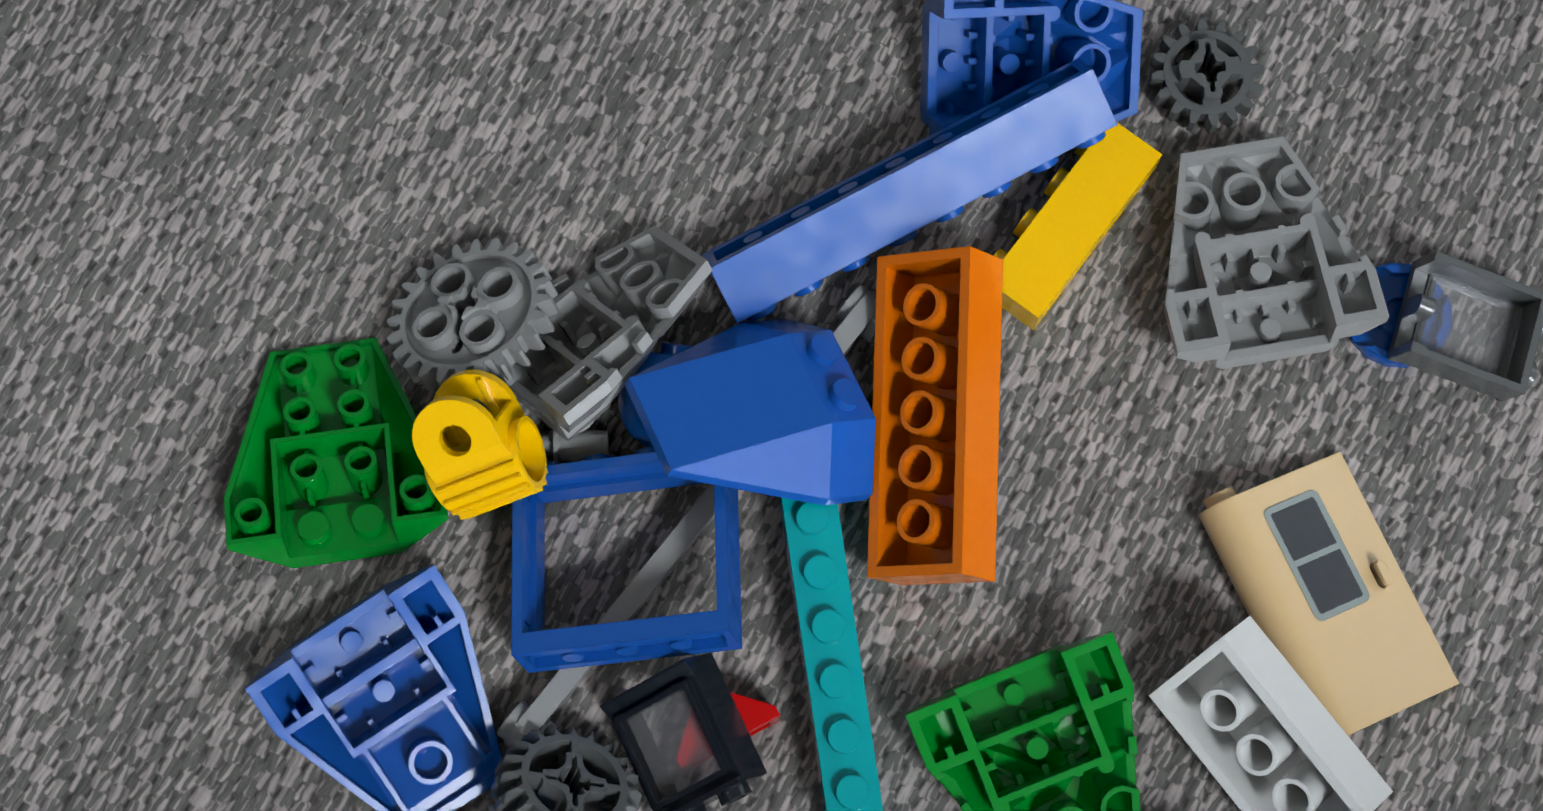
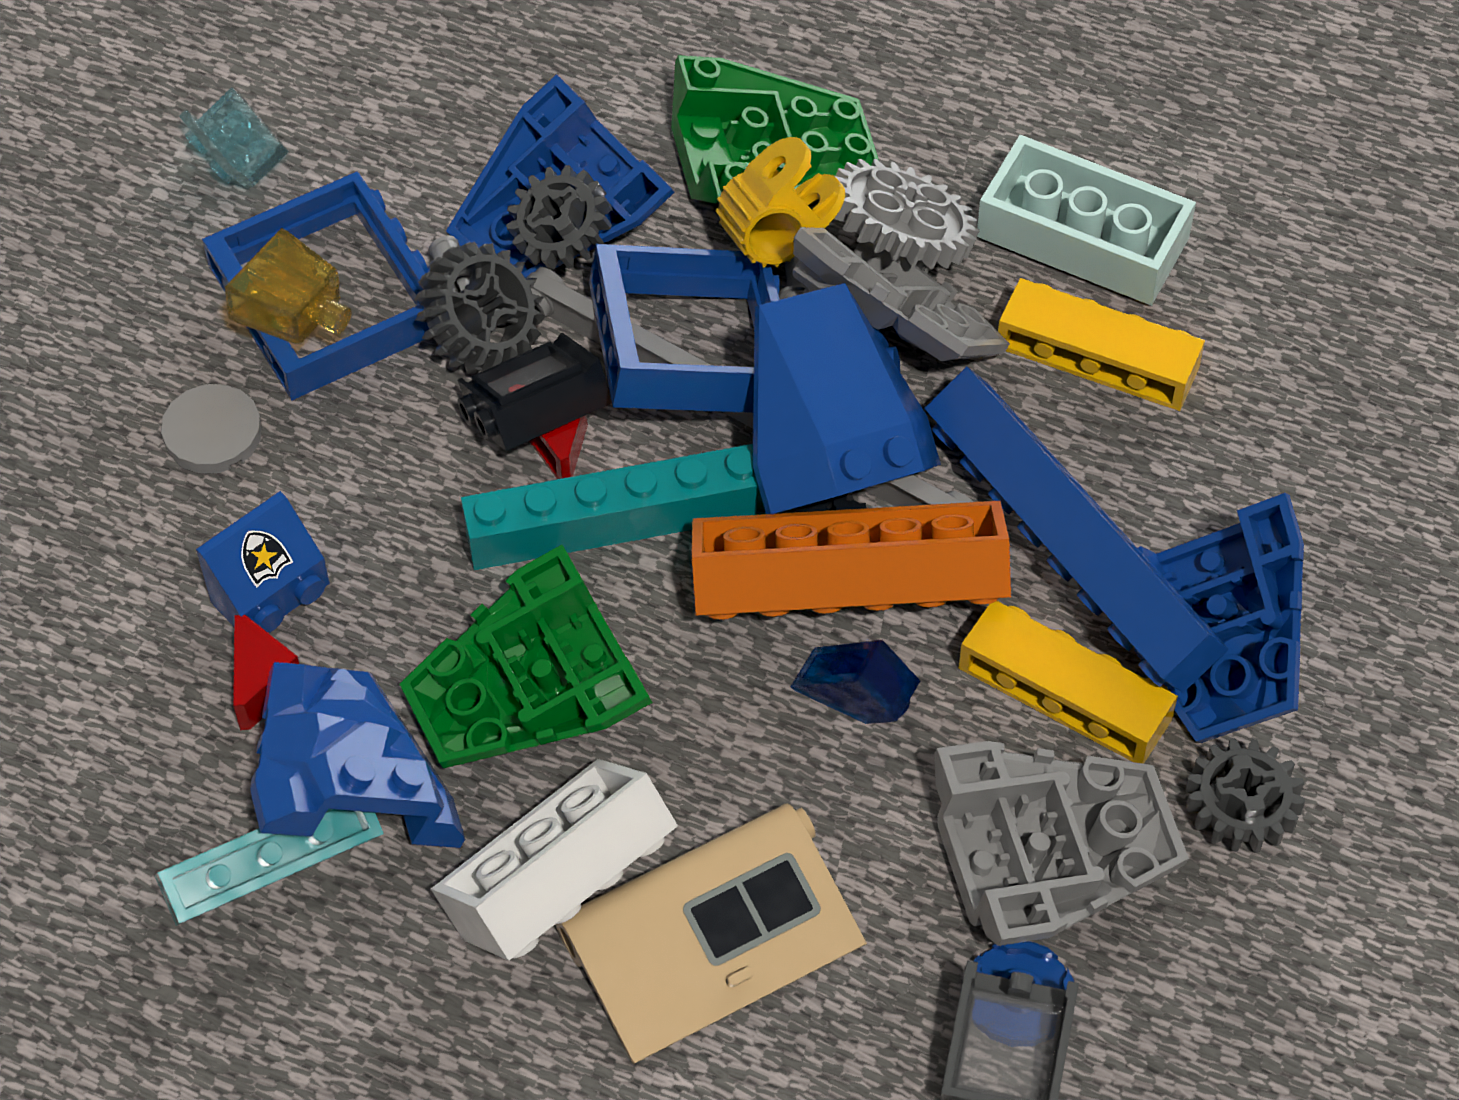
camera: 90 degrees right, 20 degrees down
none -> dark grey gear [506,165,612,270]
none -> clear blue slope [790,640,921,724]
none -> light aqua brick [977,135,1196,306]
none -> yellow brick [998,278,1205,411]

